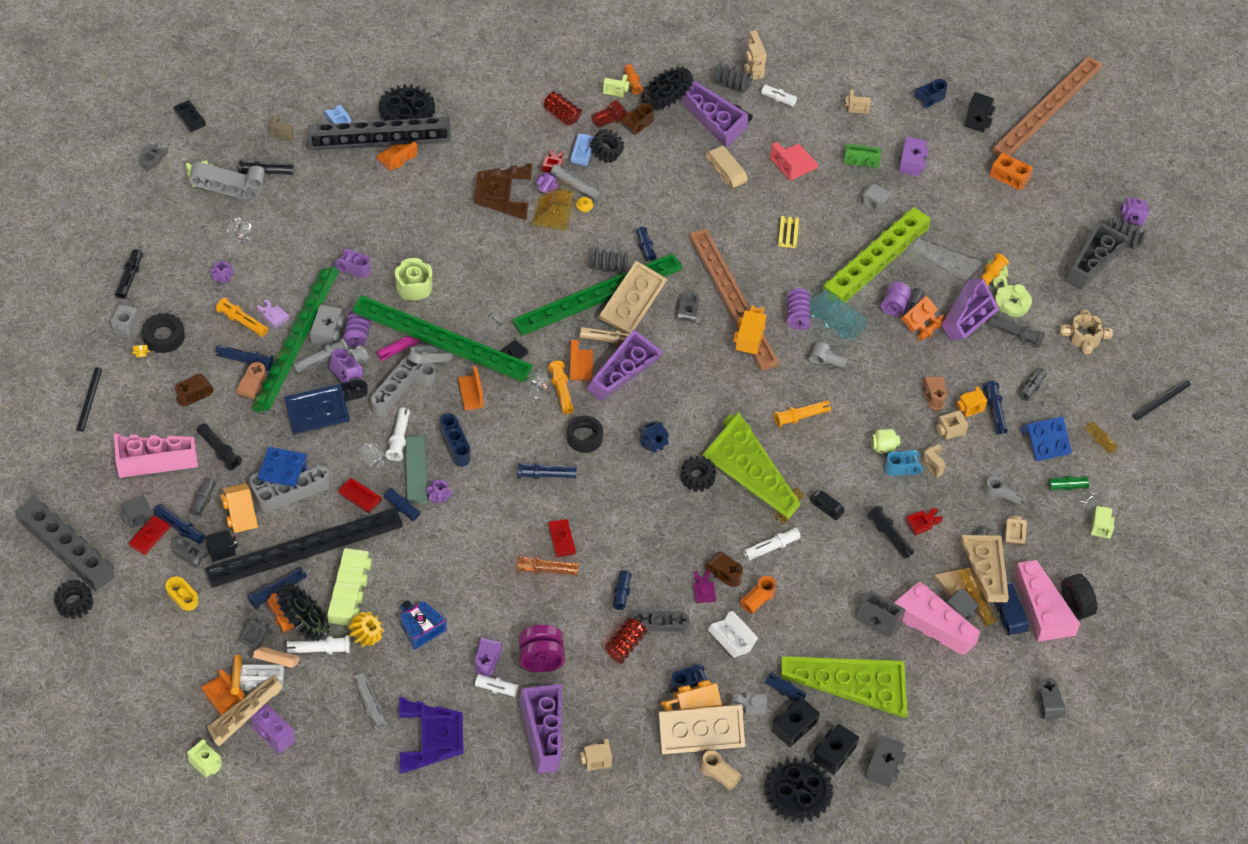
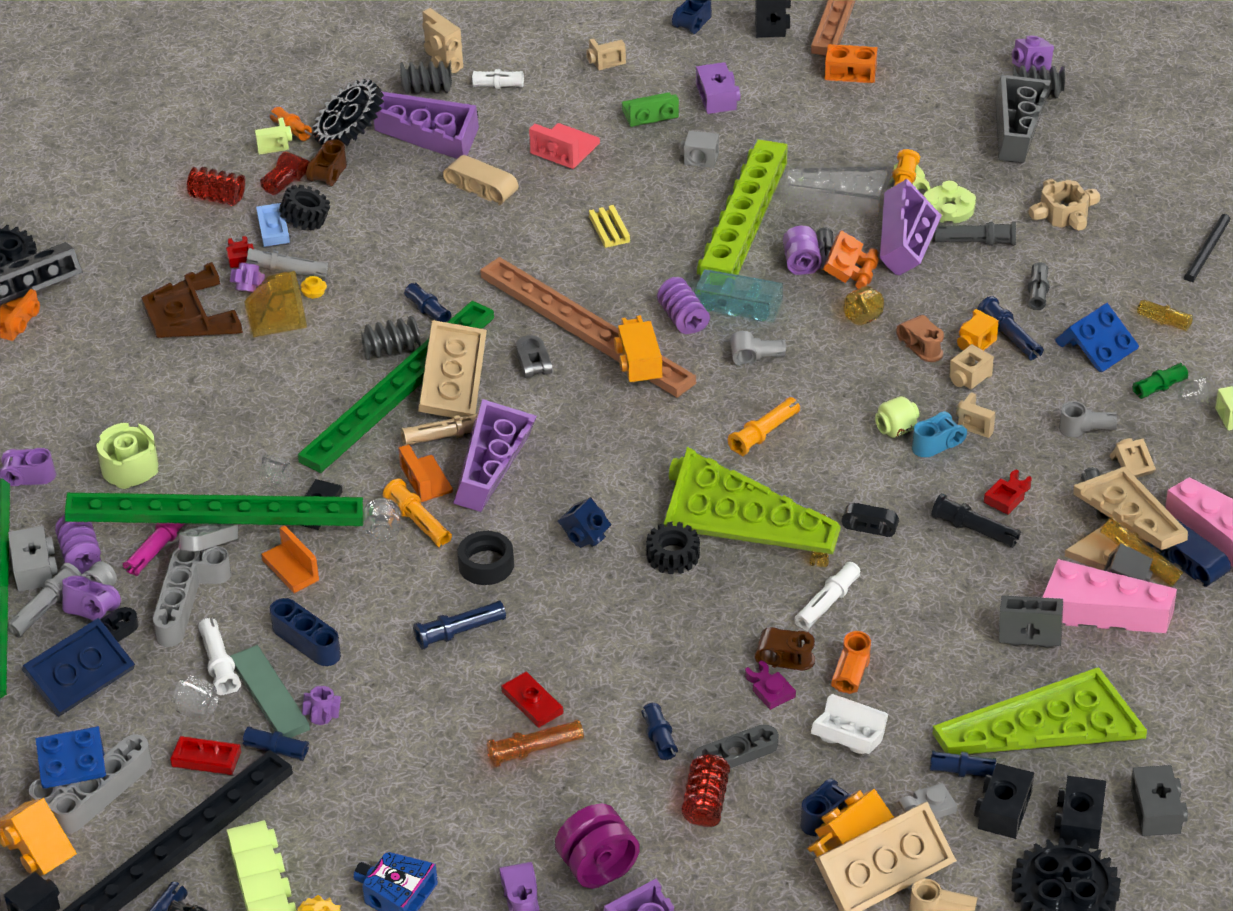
camera: 20 degrees left, 10 degrees down
none -> clear yellow head [843,286,884,325]

